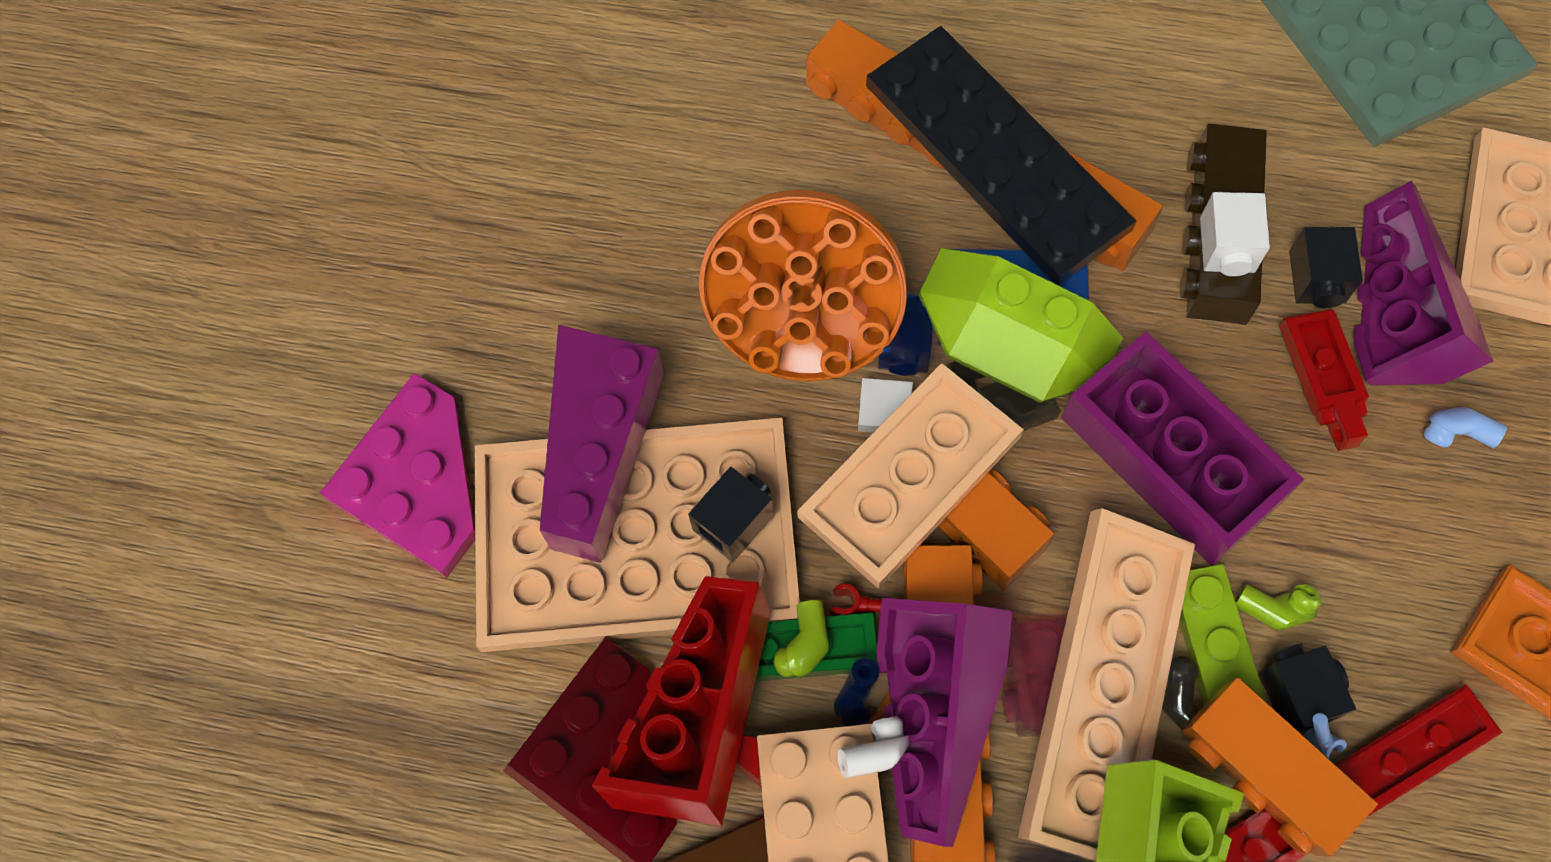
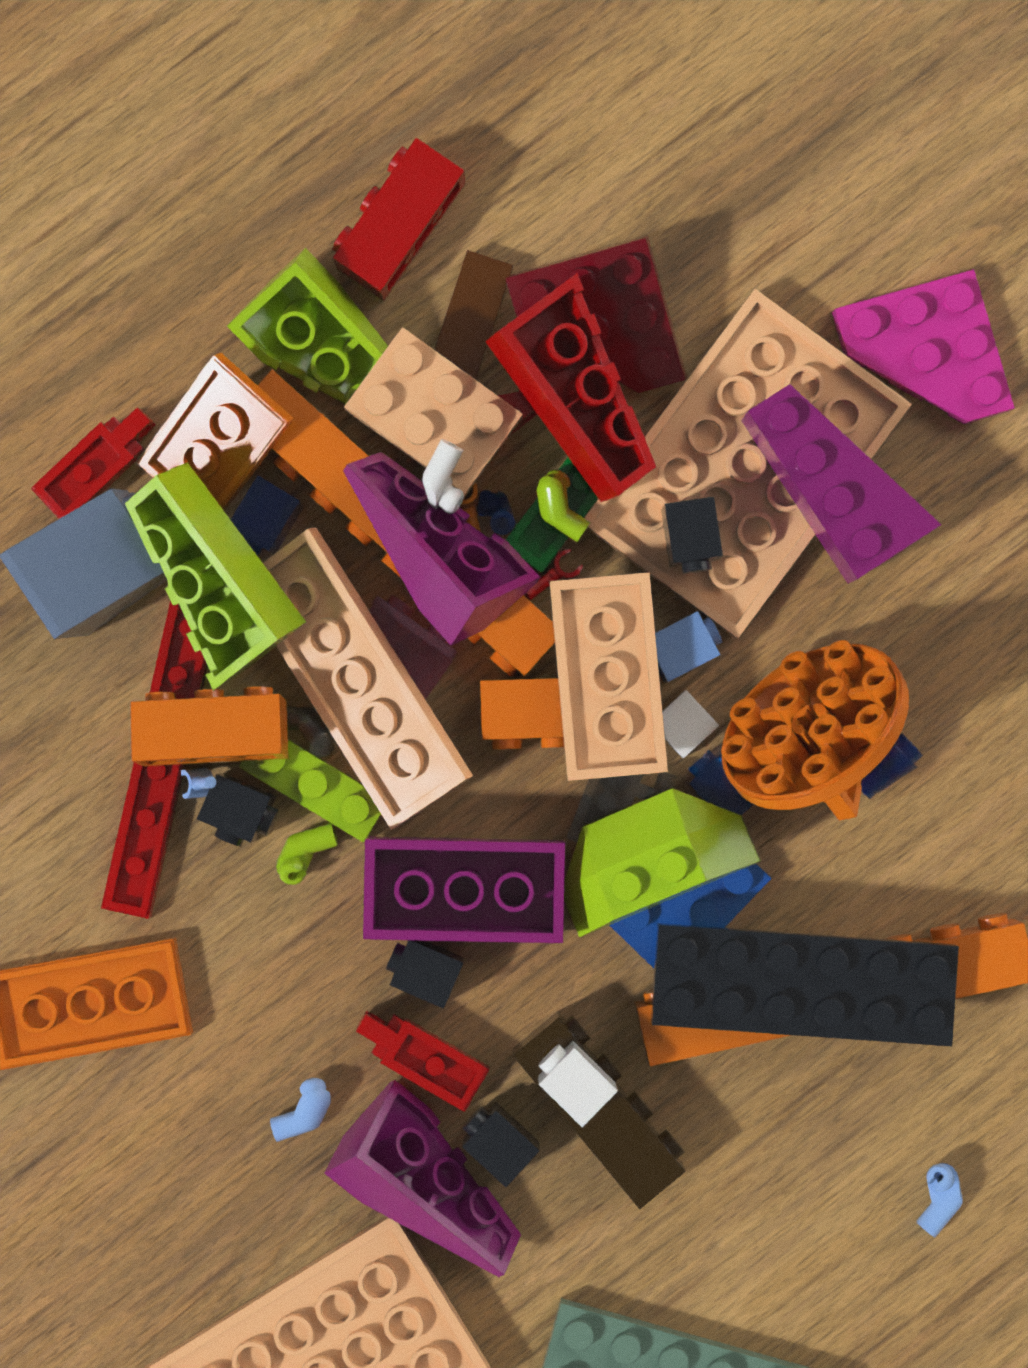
camera: 130 degrees right, 20 degrees up
none -> black brick [386,940,465,1009]
none -> medium blue brick [655,611,722,684]

